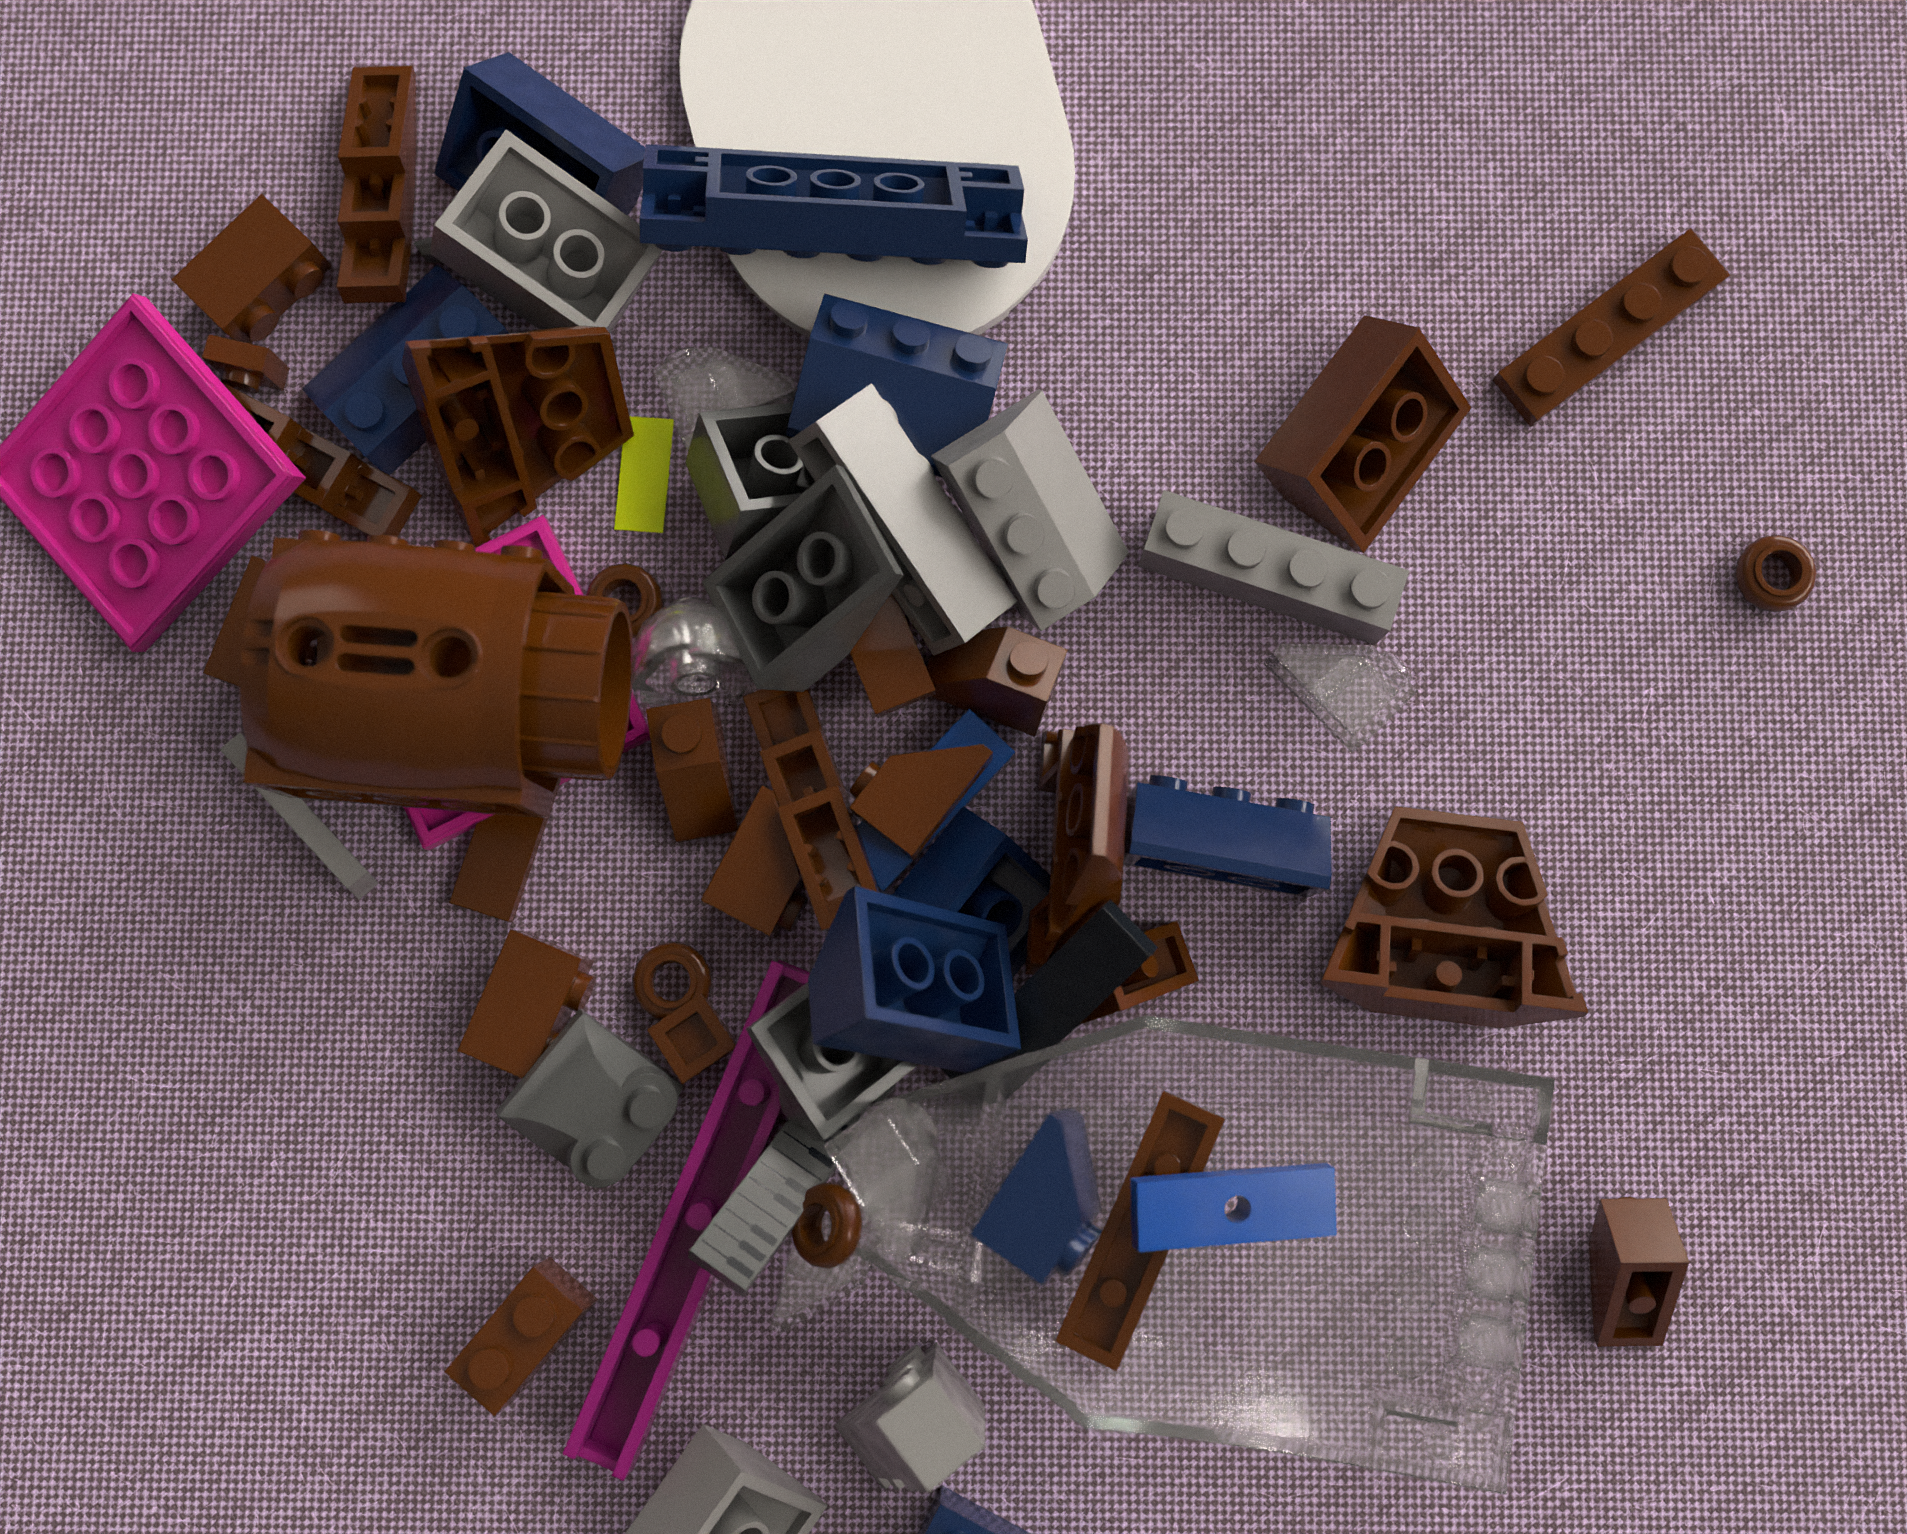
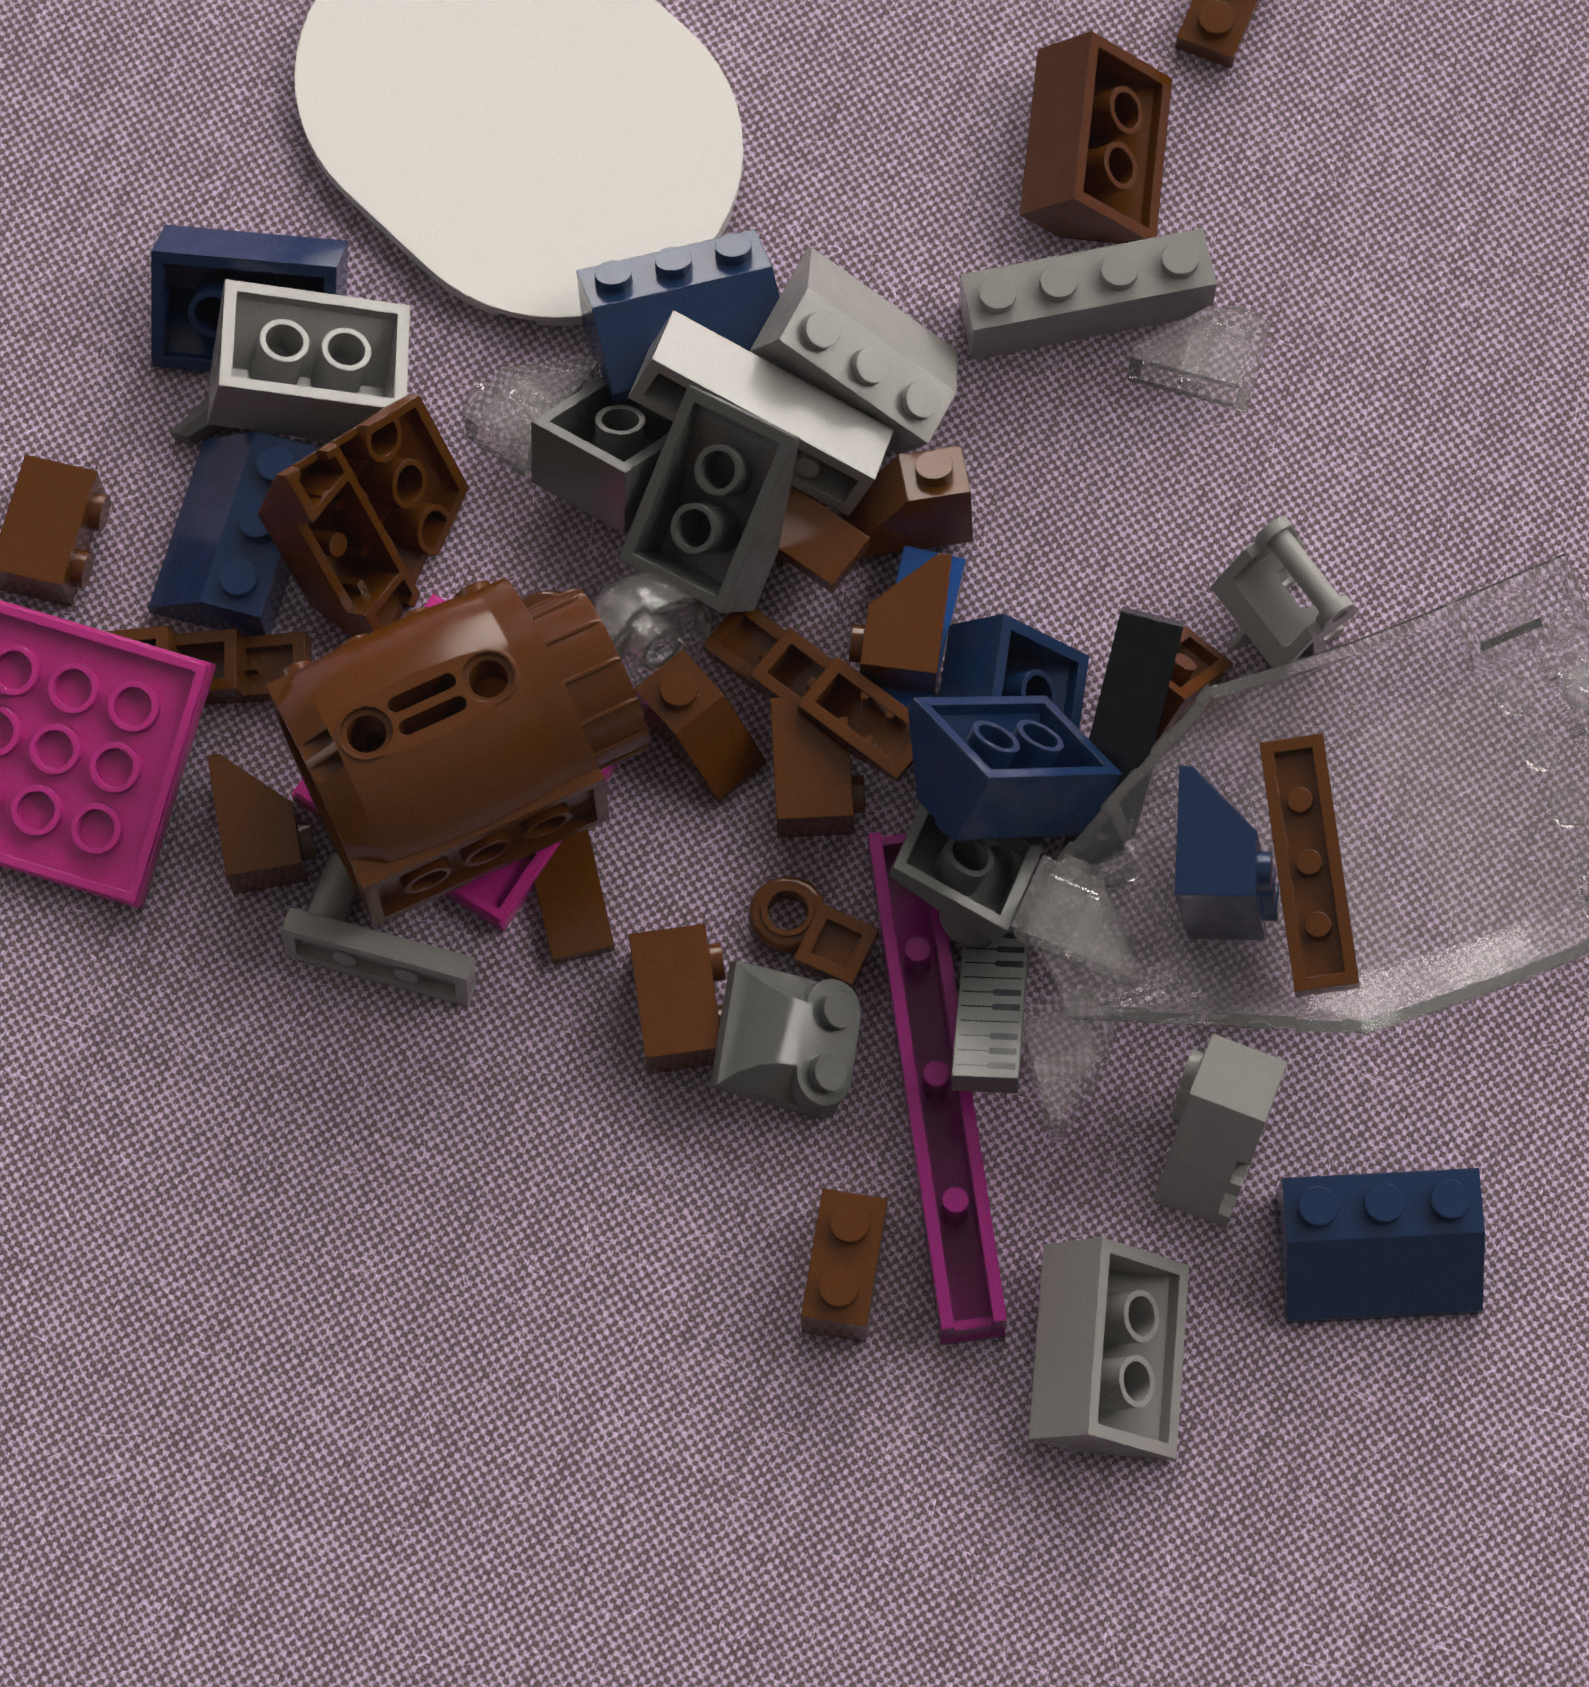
camera: 35 degrees left, 10 degrees down
reddish brown plate [202,334,290,394] -> none
reddish brown slope [337,65,416,304] -> none
neon yellow sticker [614,416,674,533] -> none
dark blue slope [639,144,1028,268] -> none
reddish brown piece [791,1183,863,1269] -> none
reddish brown wedge [1025,723,1129,975] -> none
dark blue slope [1123,775,1332,898] -> none
blue tile [1130,1163,1337,1252] -> none
reddish brown wedge [1320,806,1589,1028] -> none
reddish brown piece [1735,535,1817,612] -> none
none -> light grey piece [1210,516,1357,675]

